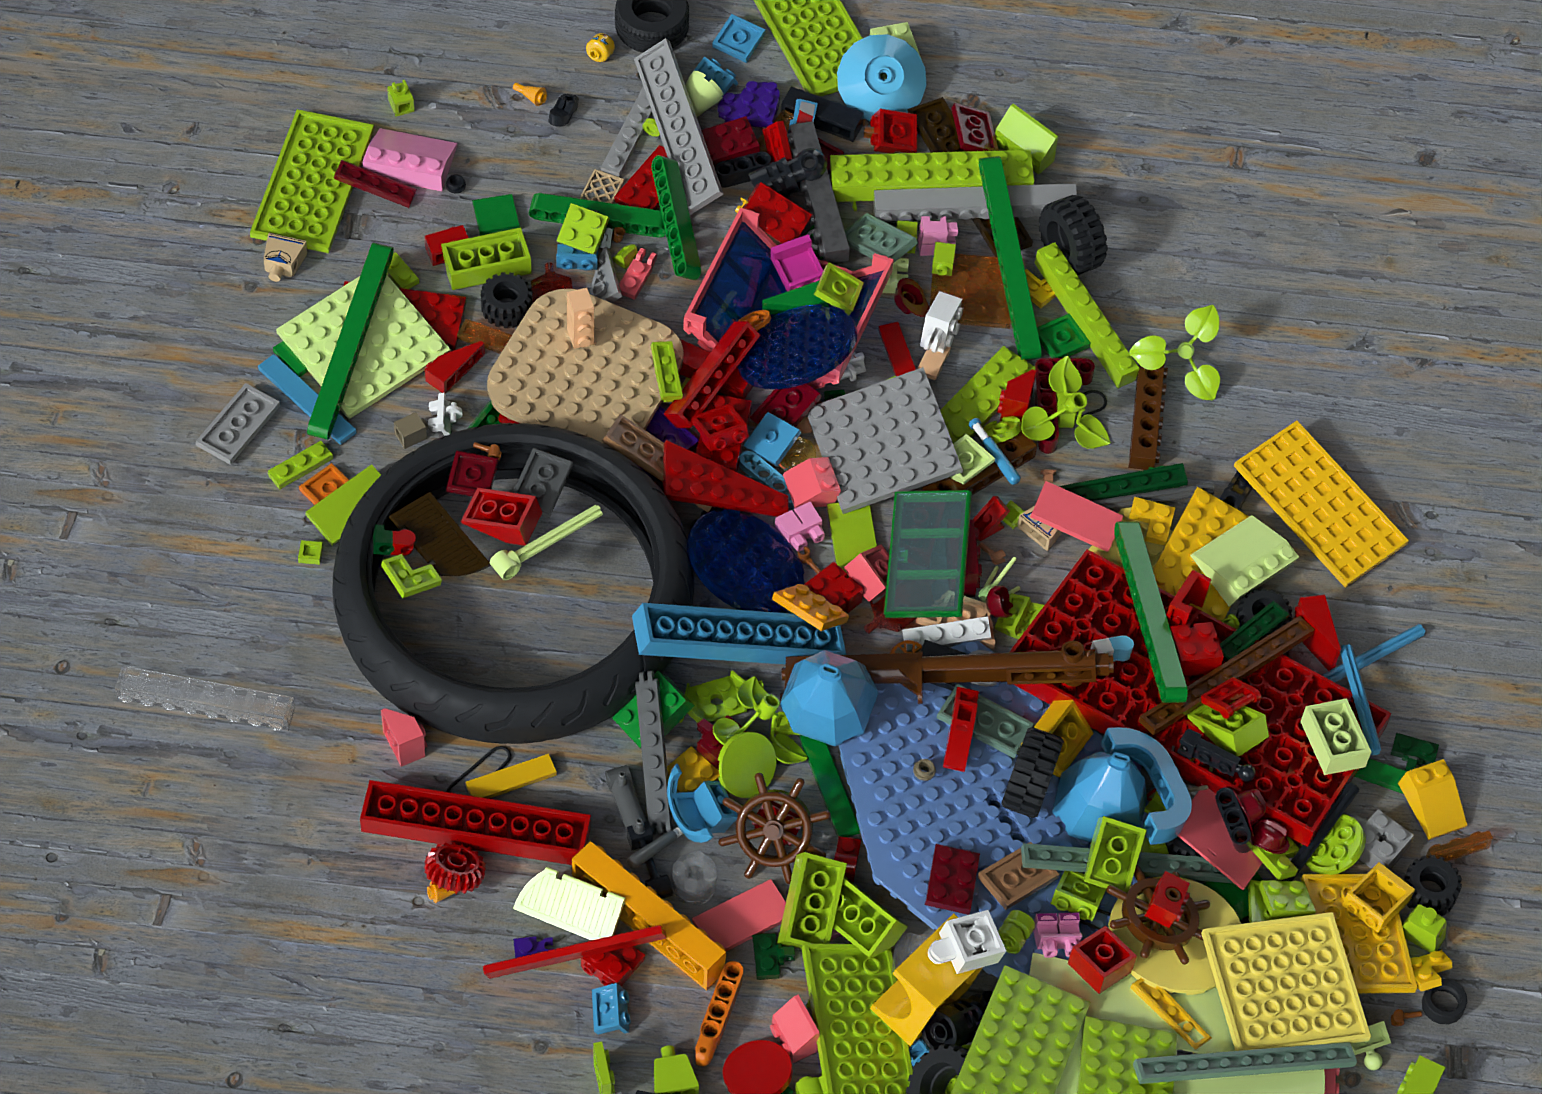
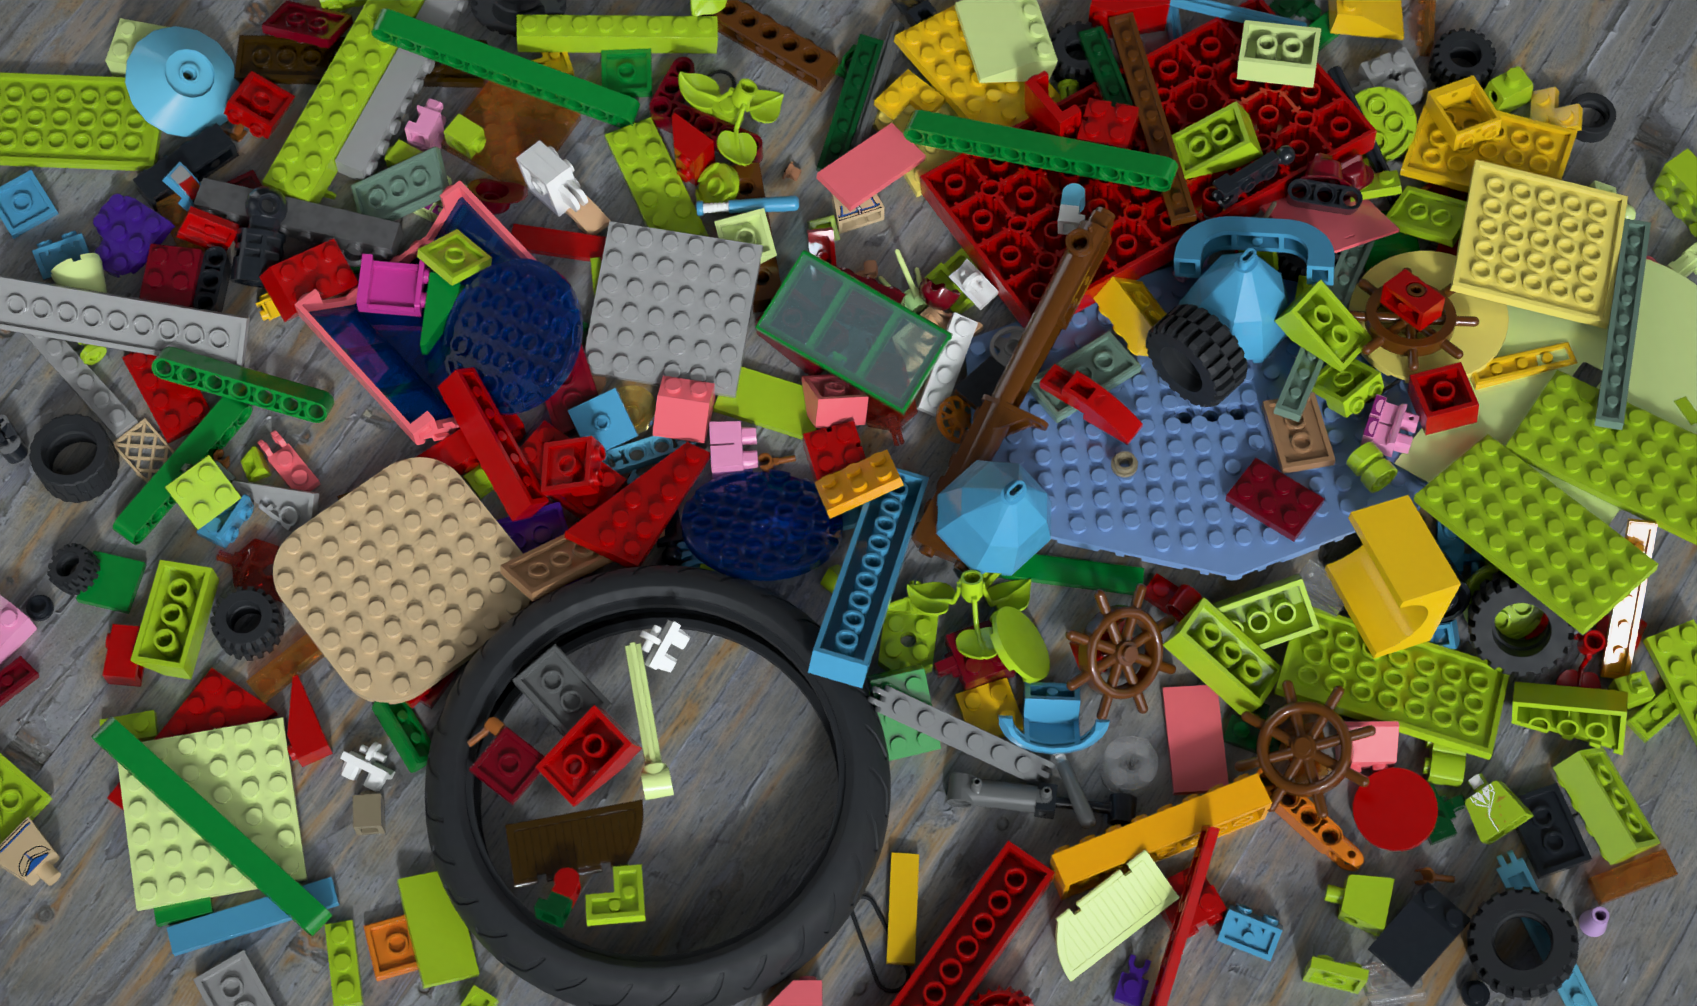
camera: 60 degrees left, 10 degrees up
light nougat brick [567,288,594,349] -> none
lime plate [651,341,683,403] -> none
orange wheel [737,310,771,331] -> none
white brick [928,910,1006,974] -> none
red plate [1201,677,1261,719] -> none
lime plate [1259,880,1316,918] -> none
dark orange hand [1391,1009,1422,1026] -> none
none -> black tyre [29,414,120,503]
none -> black tyre [47,543,101,595]
none -> white hips [640,620,690,673]
none -> white hips [949,259,999,310]
none -> reddish brown brick [1235,680,1376,819]

